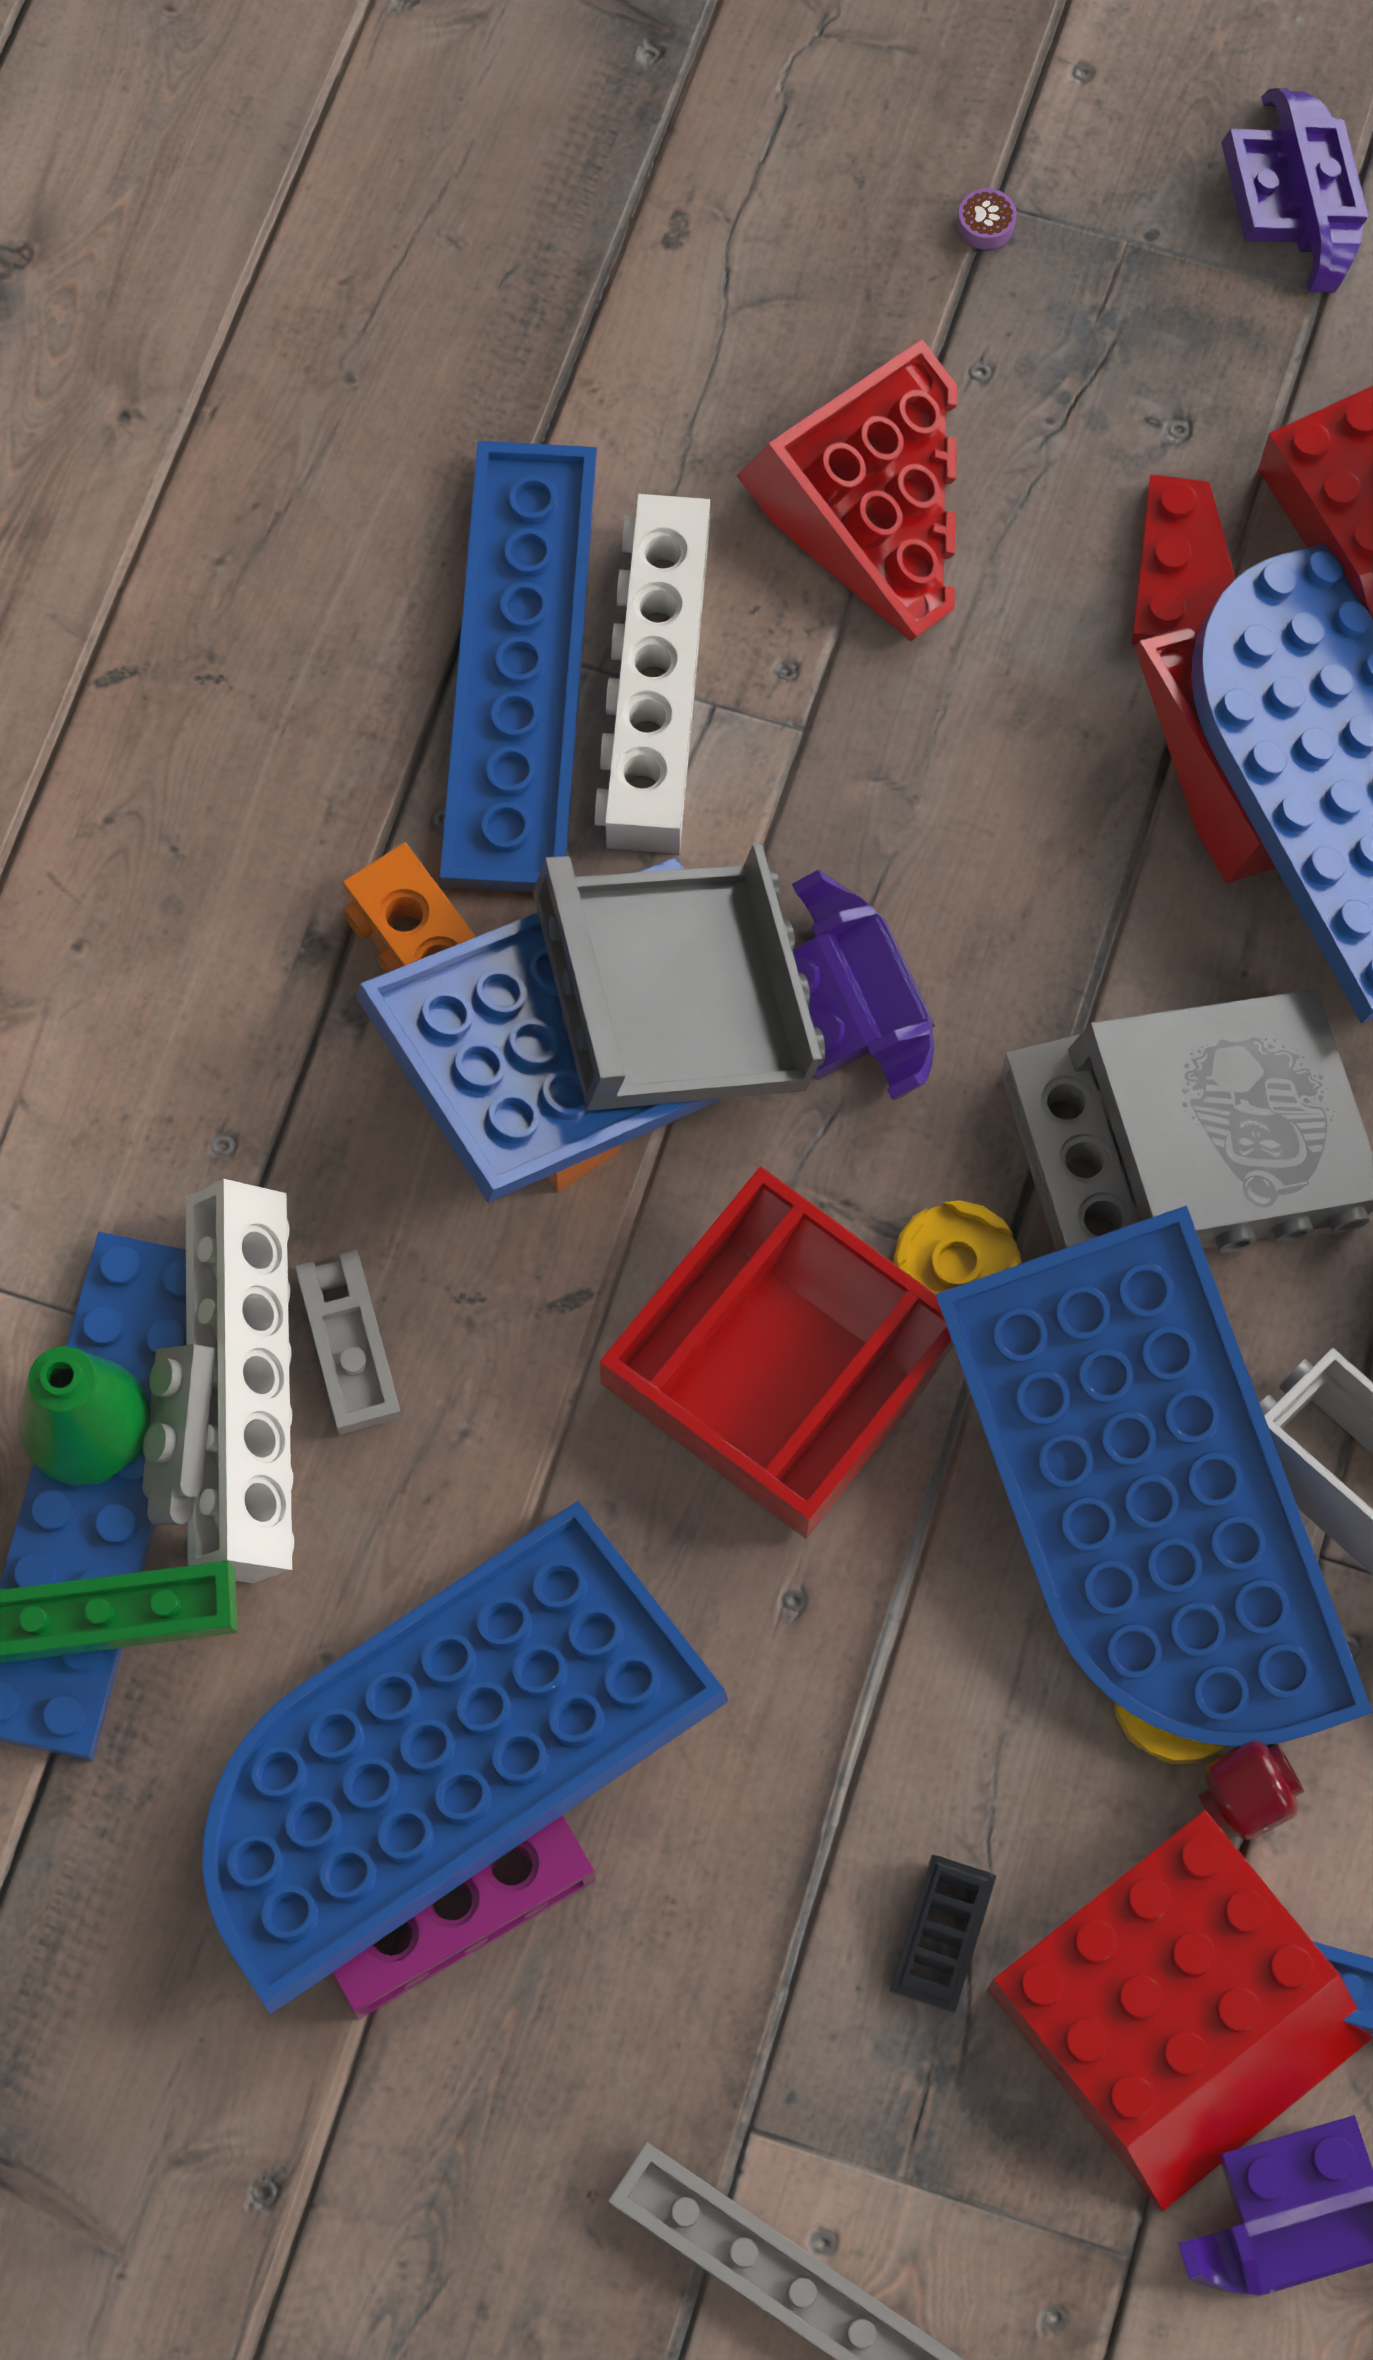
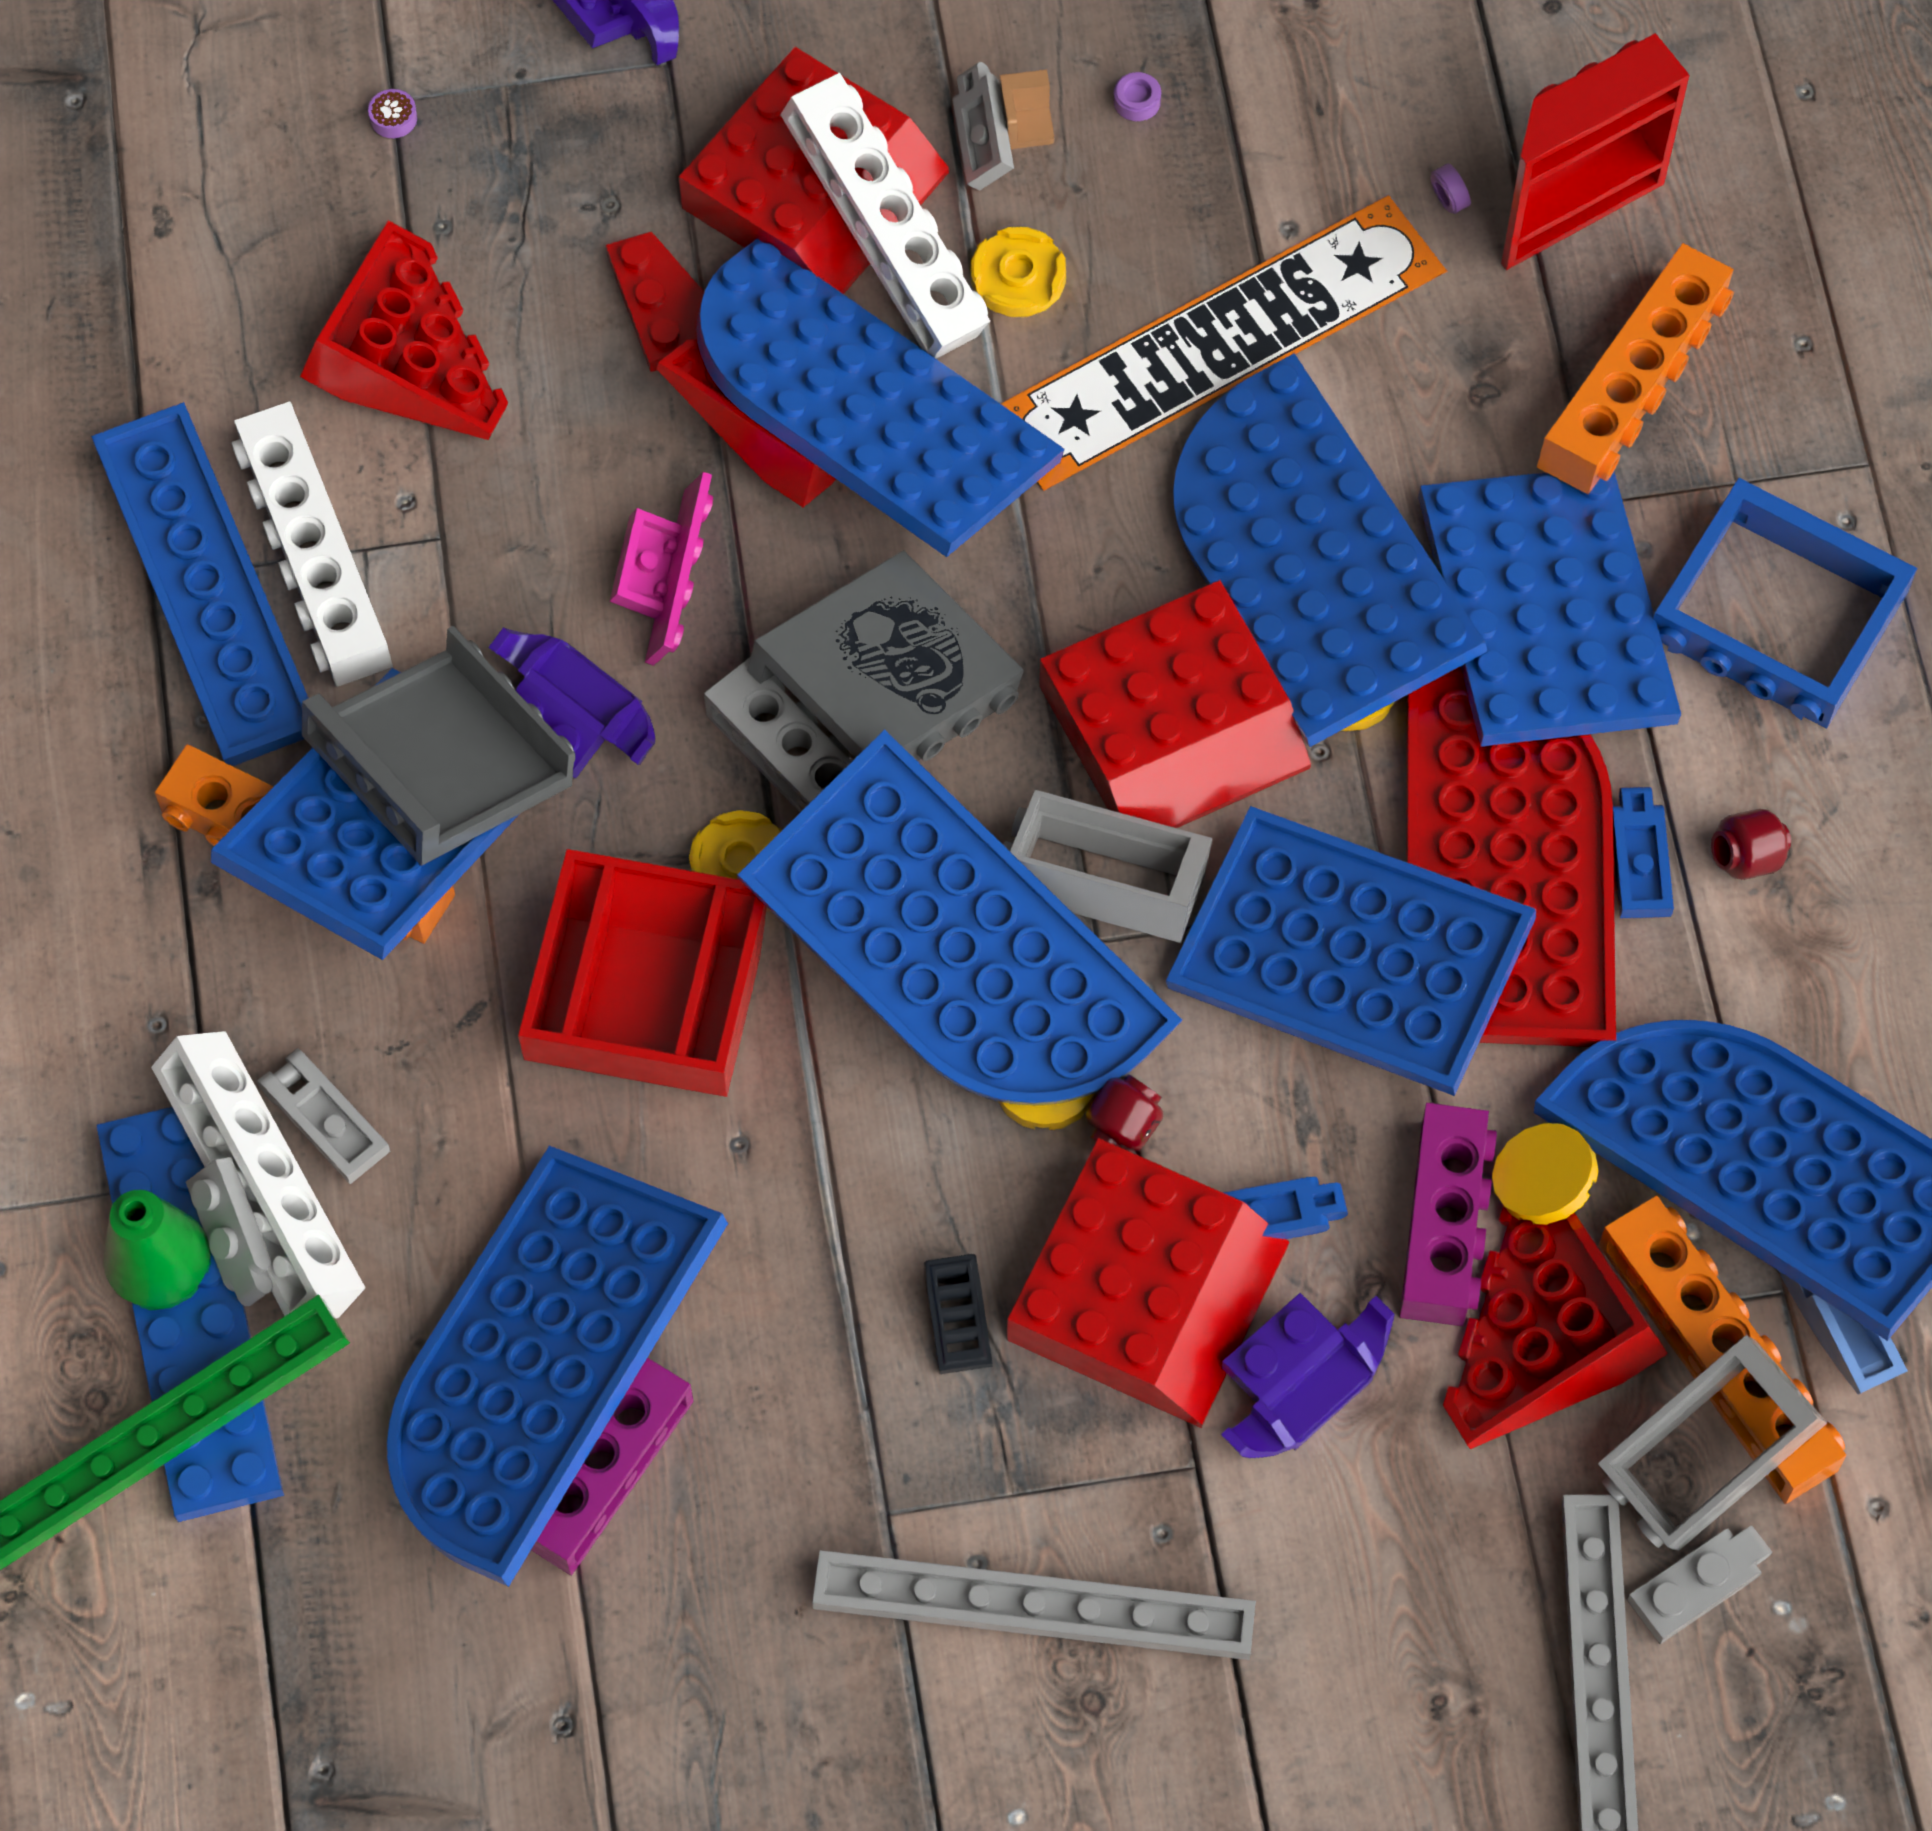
camera: 25 degrees left, 5 degrees down
none -> dark pink bracket [609,472,713,666]

